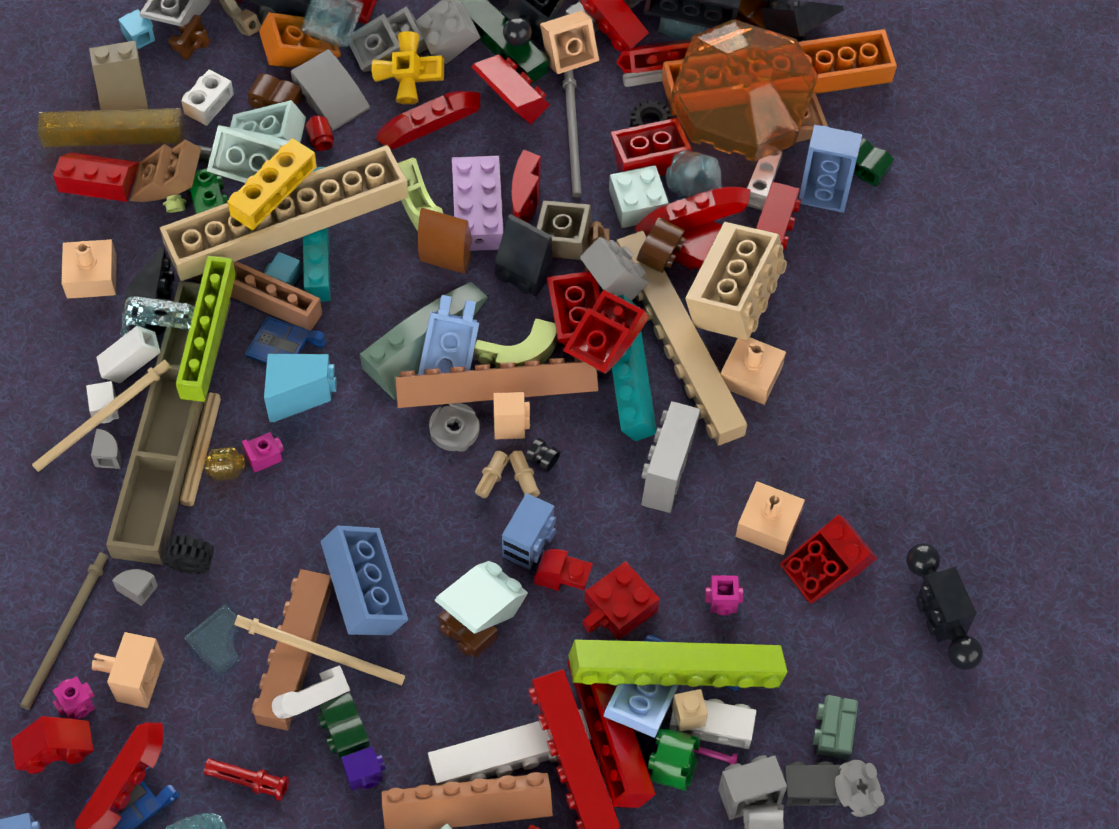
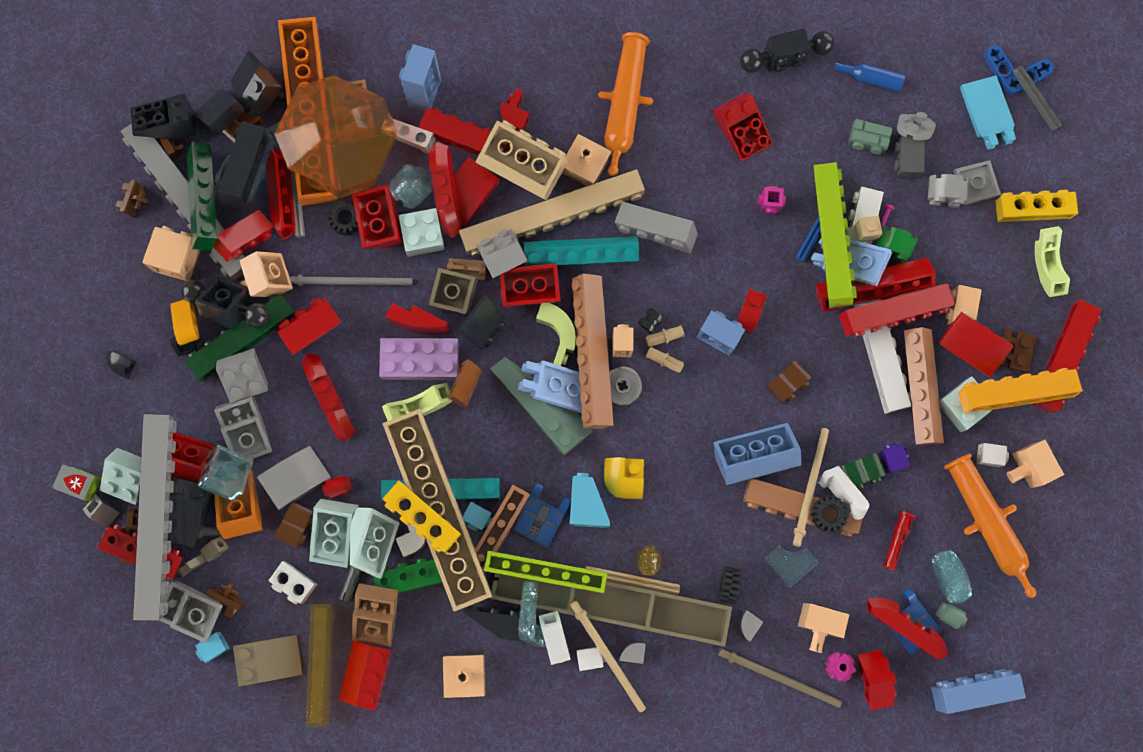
camera: 90 degrees left, 20 degrees up
yellowish green plate [163,195,186,213] -> none
dark pink brick [242,432,284,473] -> none
yellow brick [372,31,444,104] -> none
light aqua slope [435,561,528,634] -> none
red slope [563,289,650,374] -> none
red hinge [582,561,660,640] -> none
reddish brown brick [636,217,686,273] -> none
light grey brick [718,755,787,820] -> none
light nougat brick [736,481,805,555] -> none
dark green brick [853,138,894,187] -> none
none -> red brick [500,88,530,132]
none -> orange piece [598,32,653,176]
none -> yellow brick [604,458,644,499]
none -> black tyre [810,496,849,532]
none -> blue piece [834,62,905,92]

